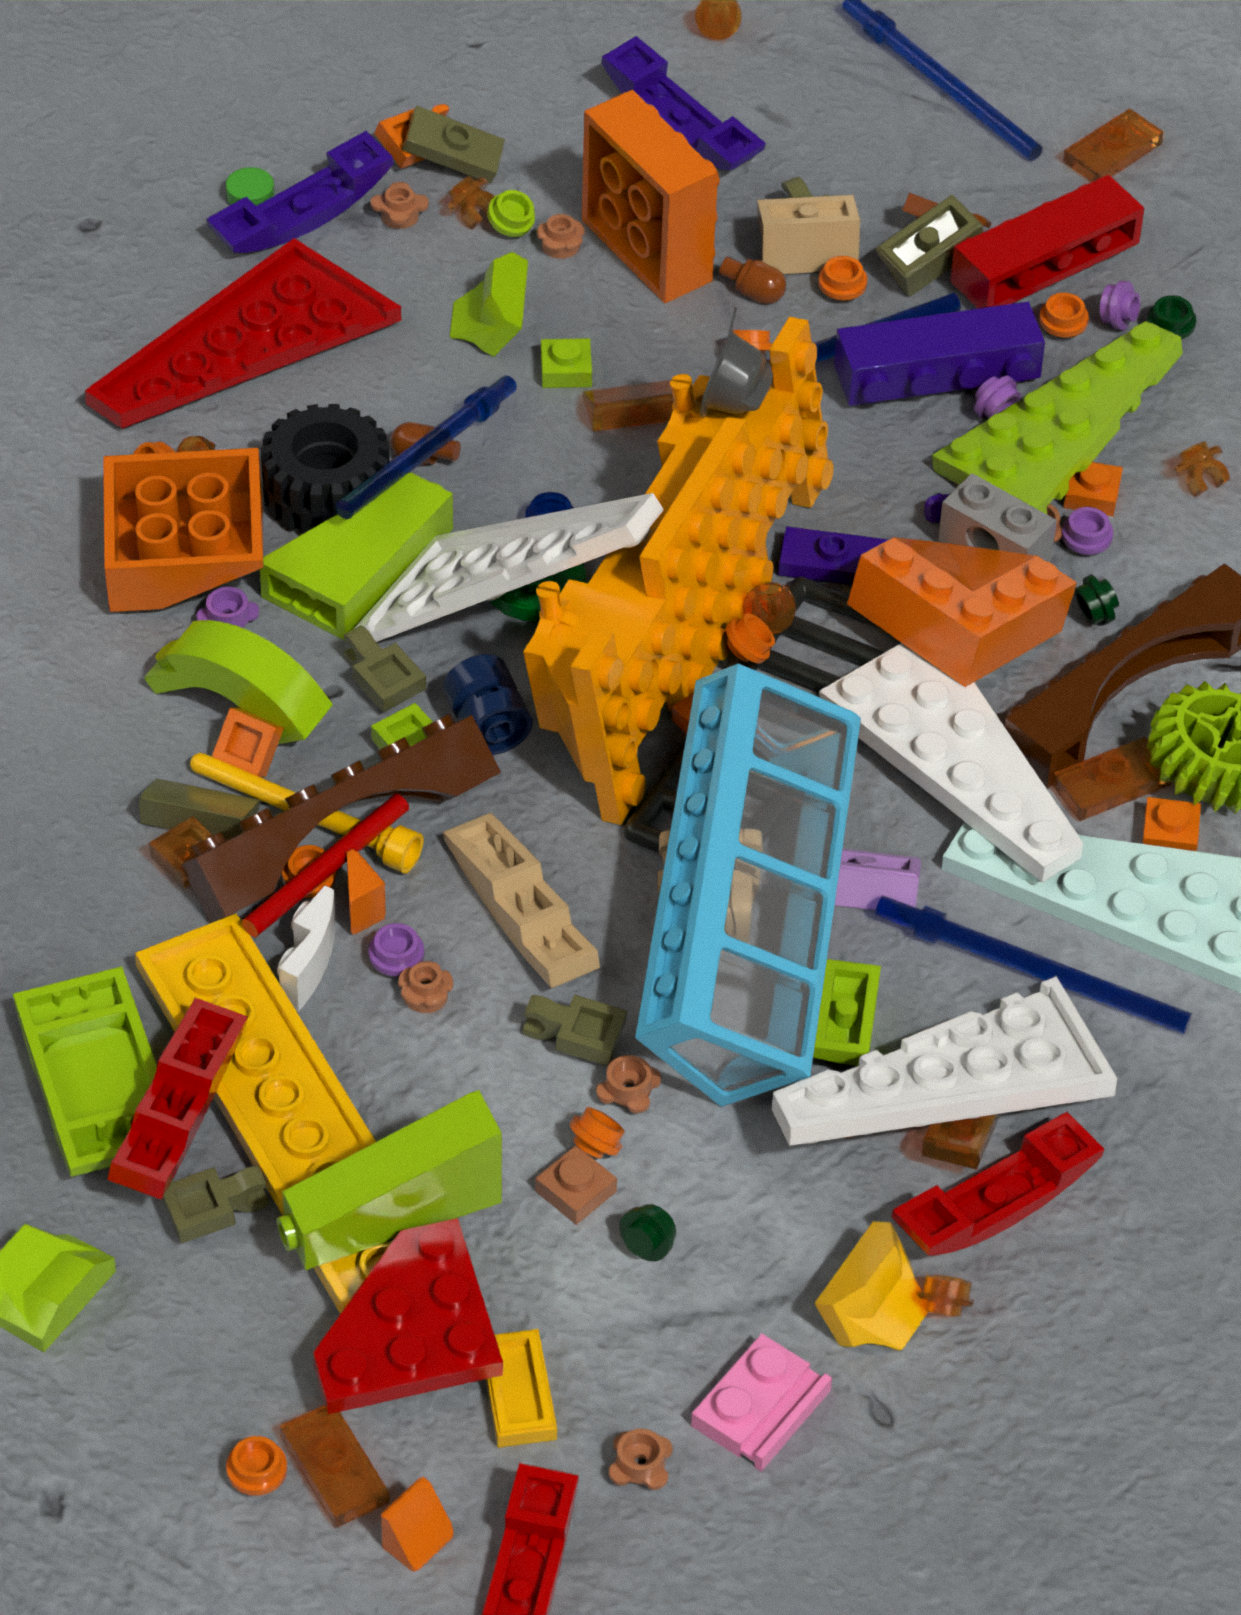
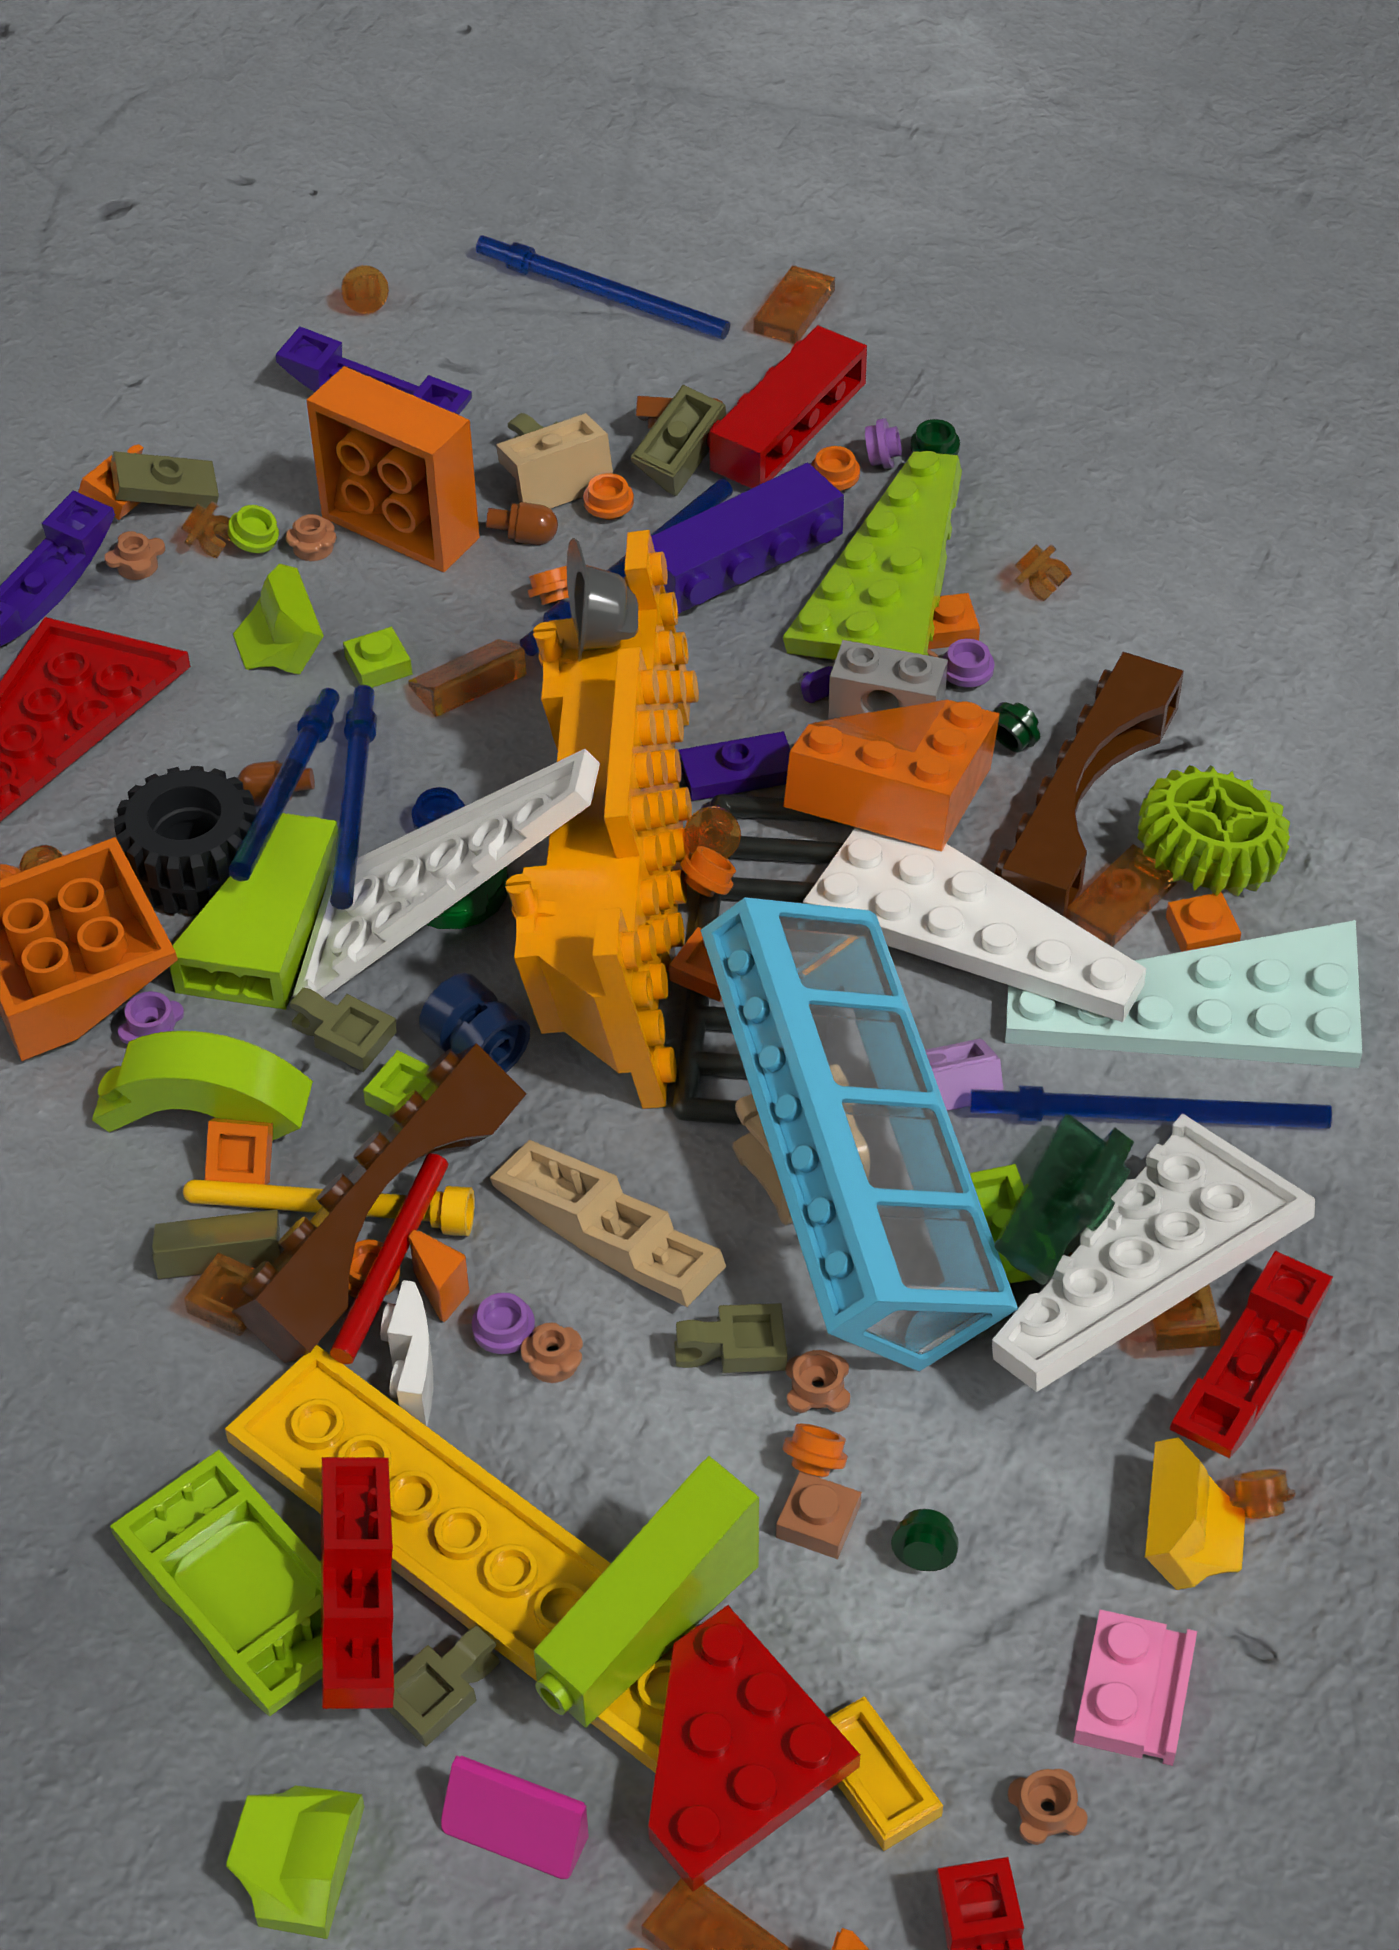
camera: 20 degrees left, 0 degrees up
medium lavender plate [974,376,1021,419] -> none
none -> clear blue bar [330,685,377,910]
none -> dark pink slope [441,1755,589,1879]
none -> clear green bracket [994,1114,1134,1284]

